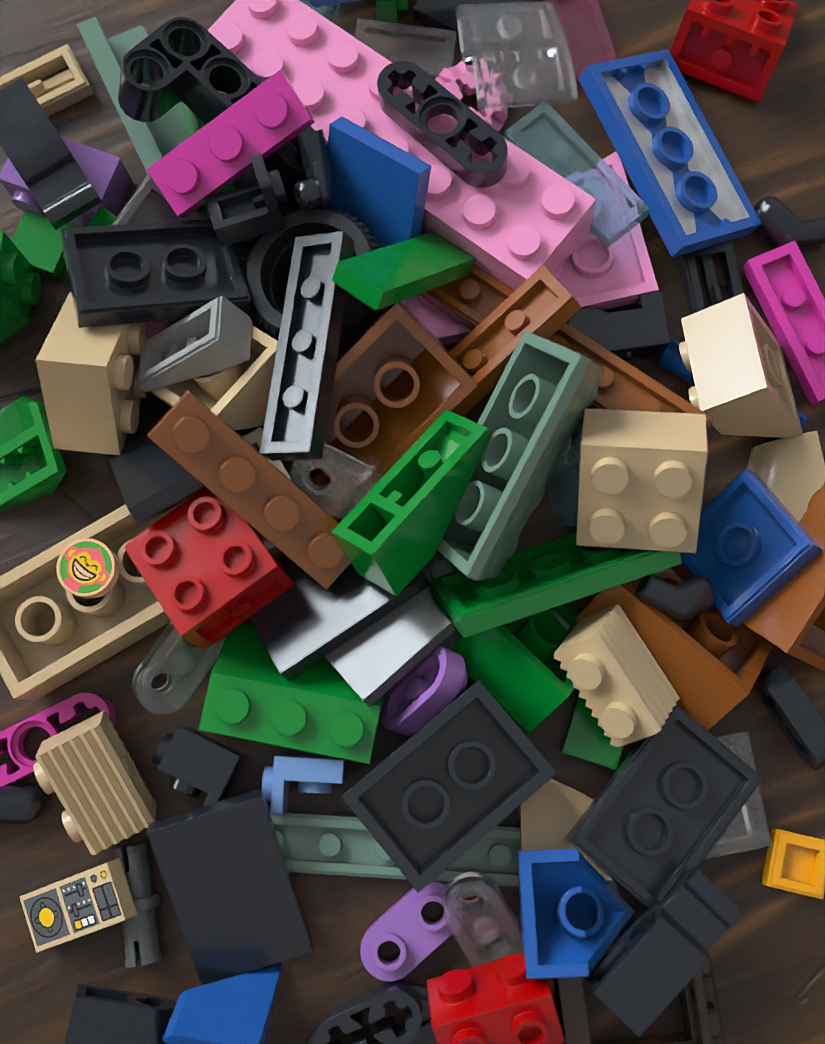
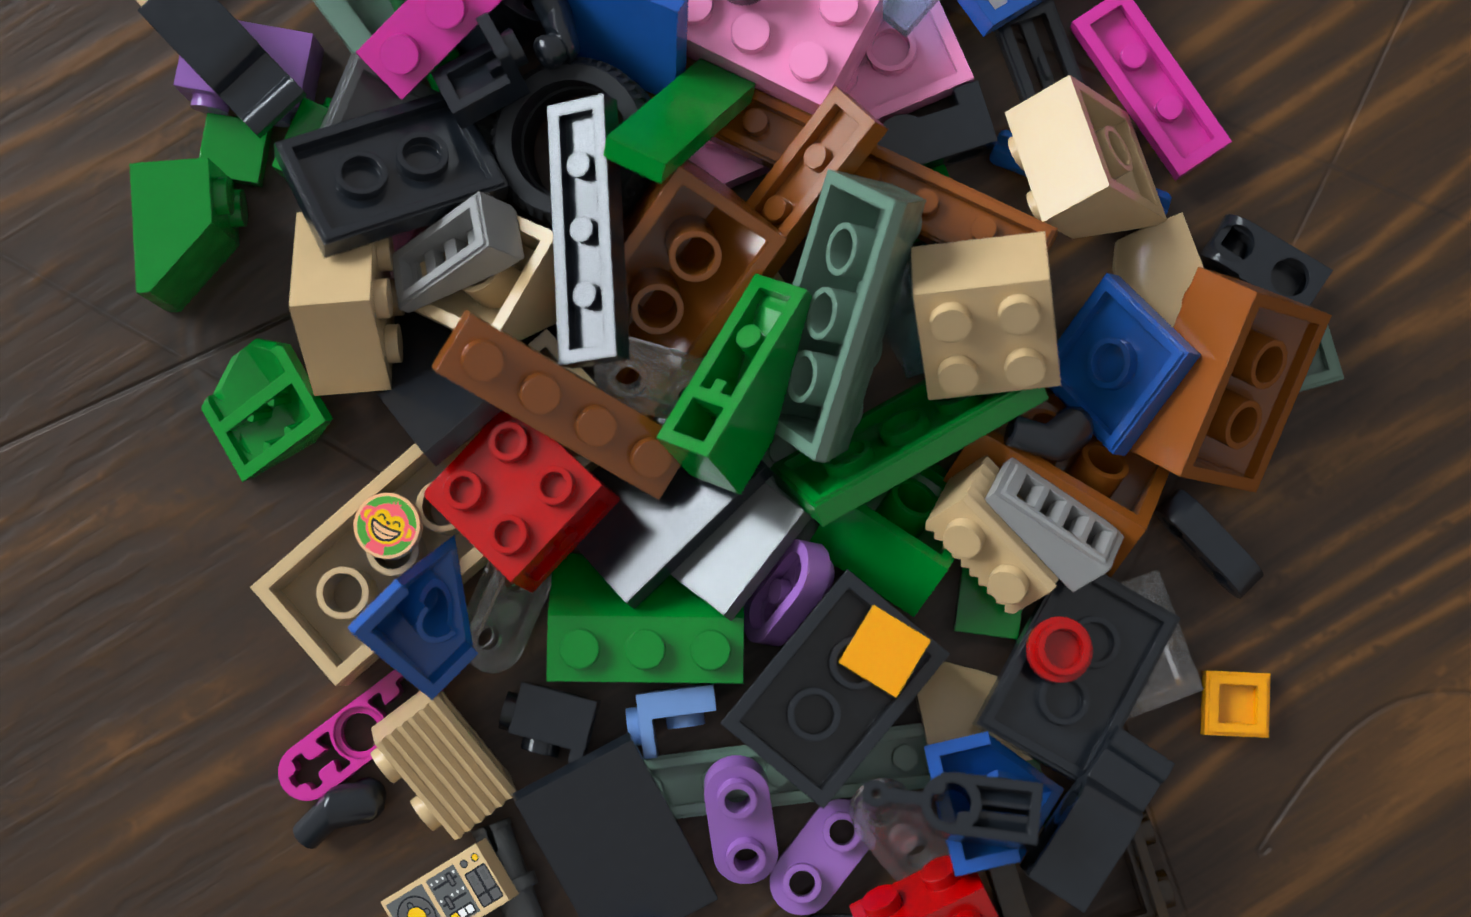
camera: 10 degrees left, 5 degrees up
none -> blue slope [347,535,479,700]
none -> medium lavender plate [704,755,778,884]
none -> light orange tile [838,605,931,698]
none -> black piece [862,772,1043,851]
none -> light grey slope [985,457,1124,592]
none -> red plate [1026,617,1093,683]

